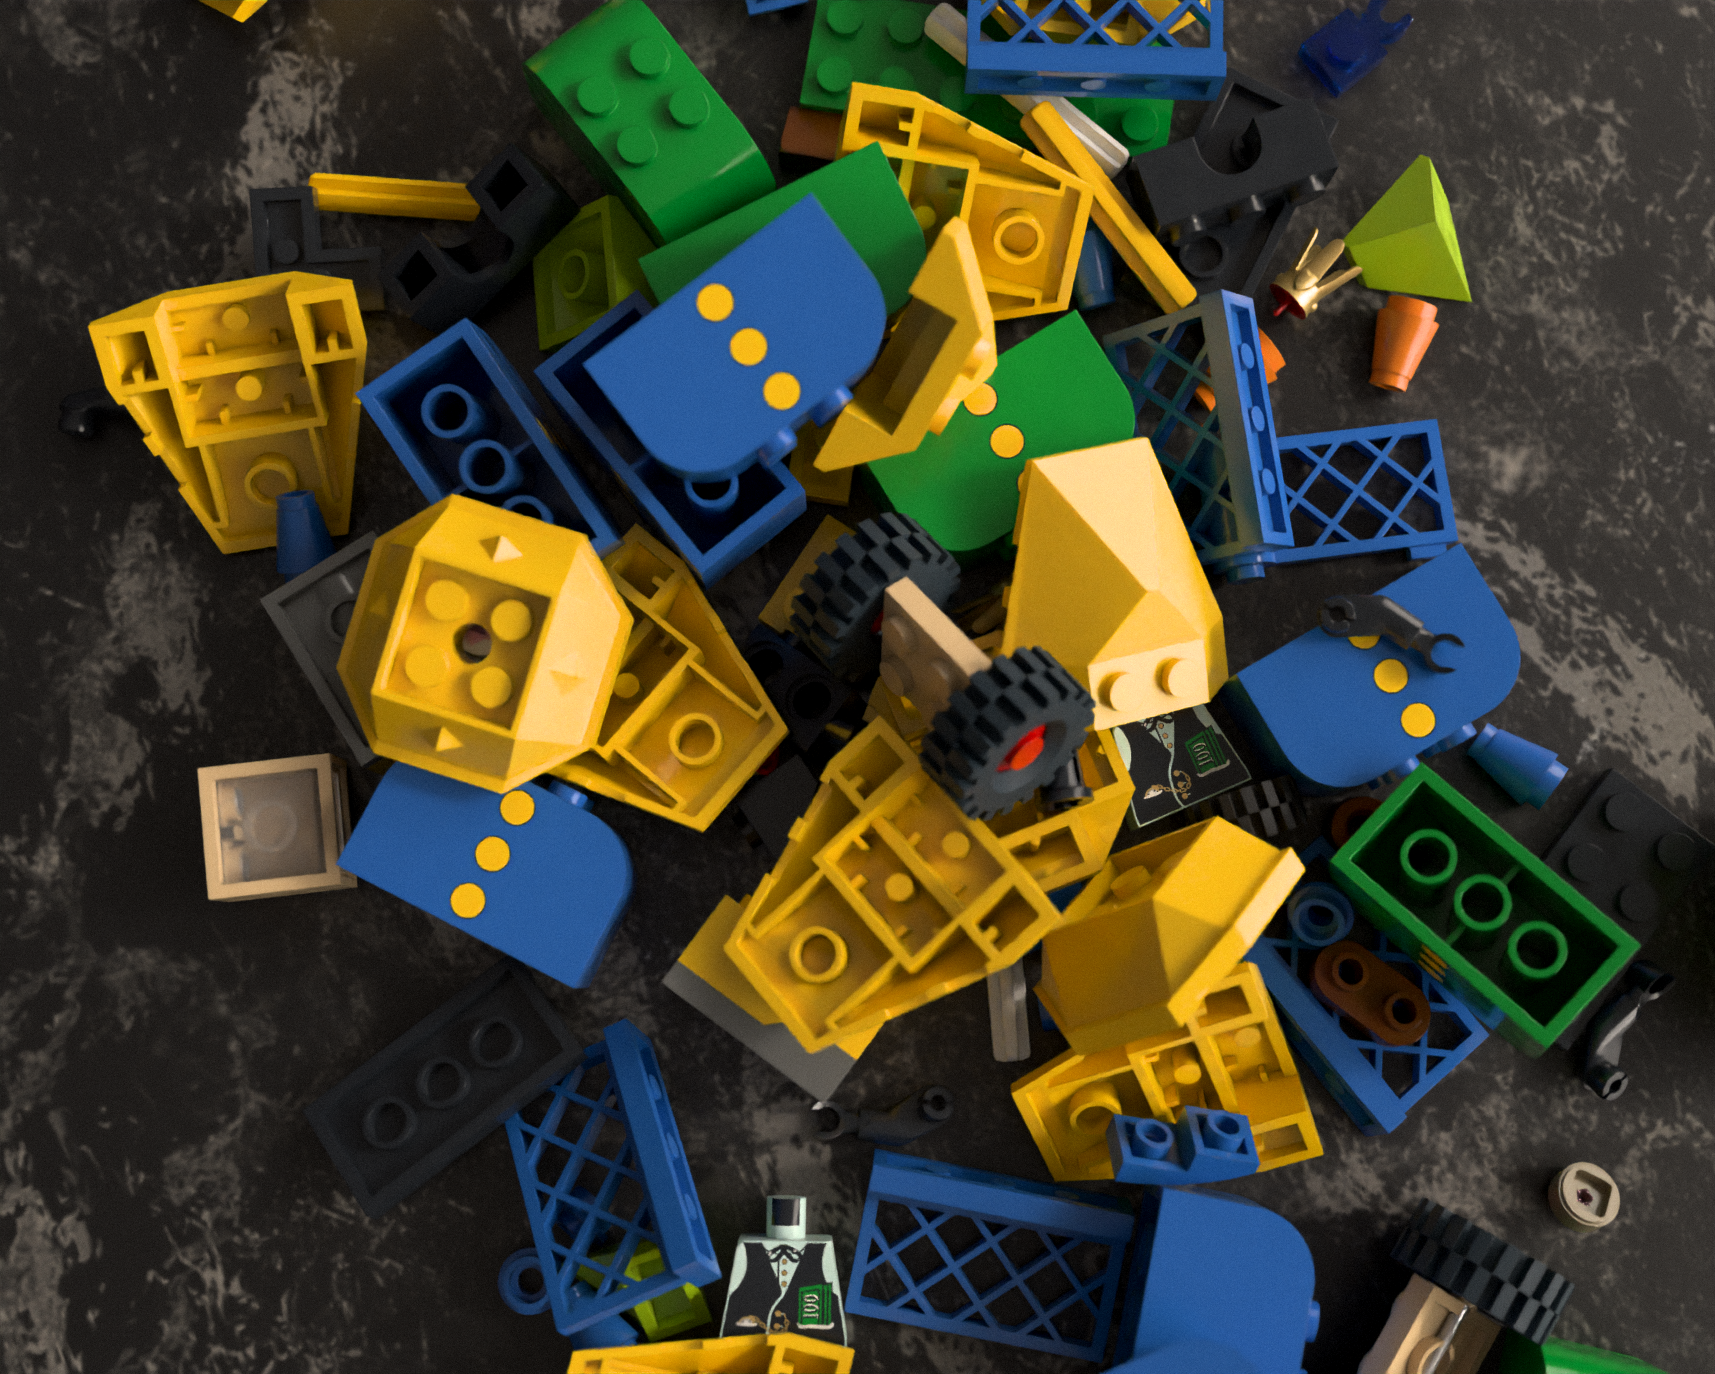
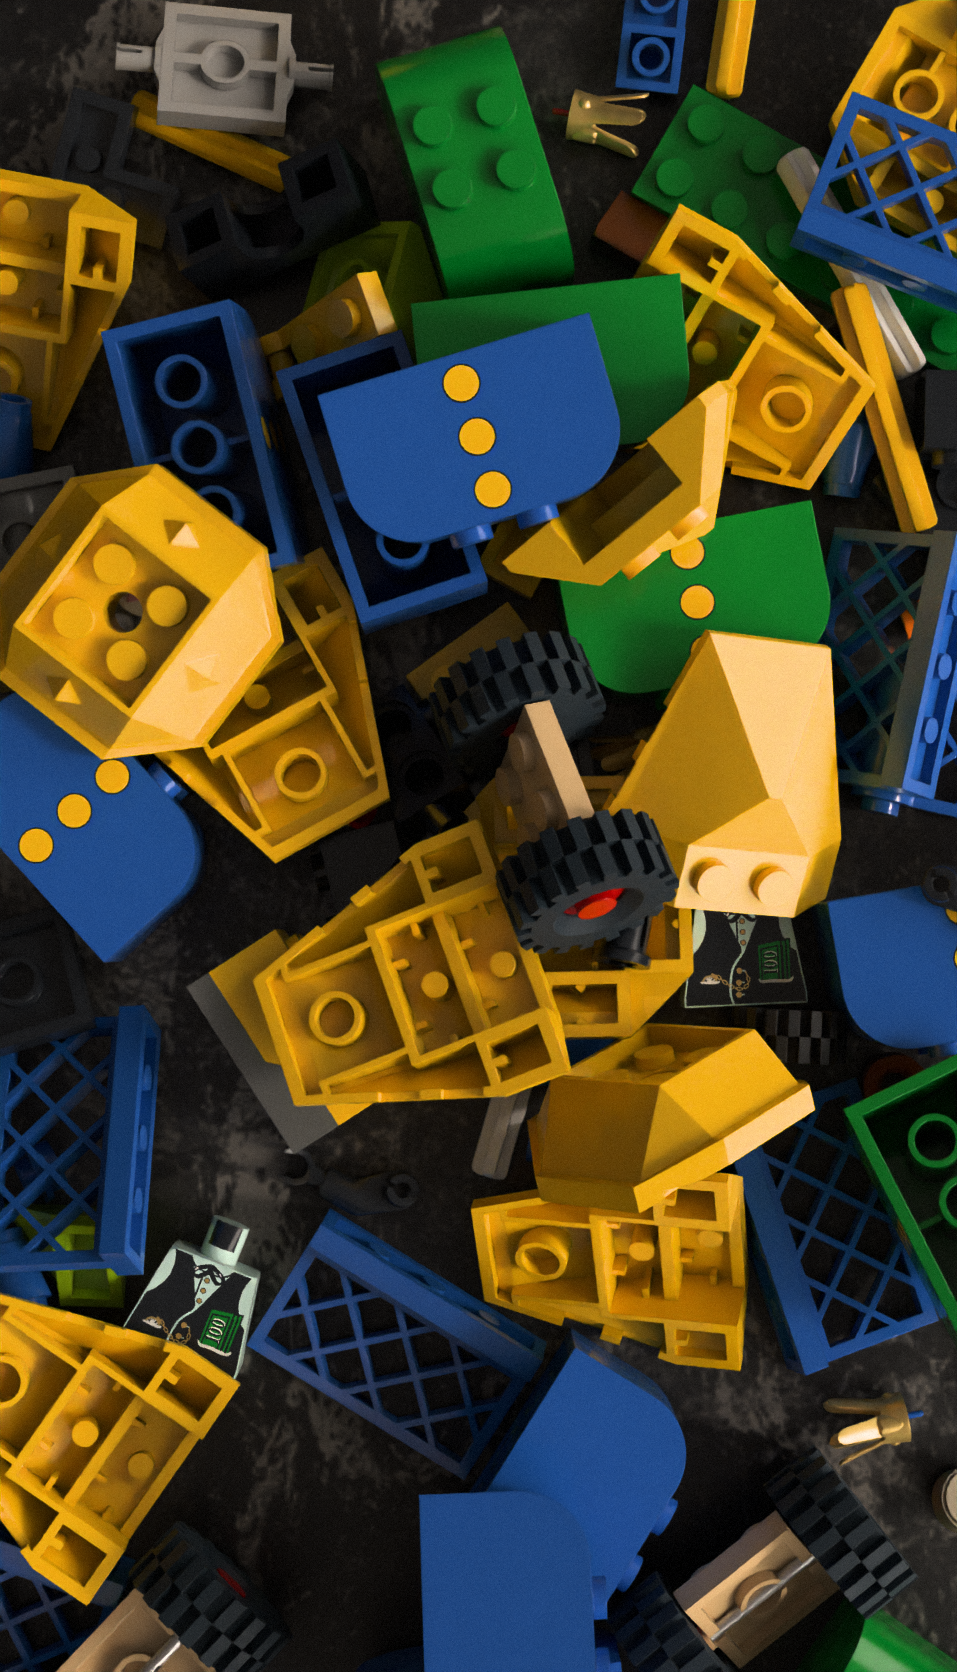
camera: 20 degrees right, 5 degrees up
blue slope [1105,1105,1260,1185] -> none
blue plate [1288,882,1355,946] -> none
reddish brown plate [1306,940,1431,1047] -> none
none -> light grey plate [115,1,334,137]
none -> yellow plate [259,271,398,404]
none -> pearl gold piece [552,89,649,158]
none -> pearl gold piece [823,1391,924,1466]

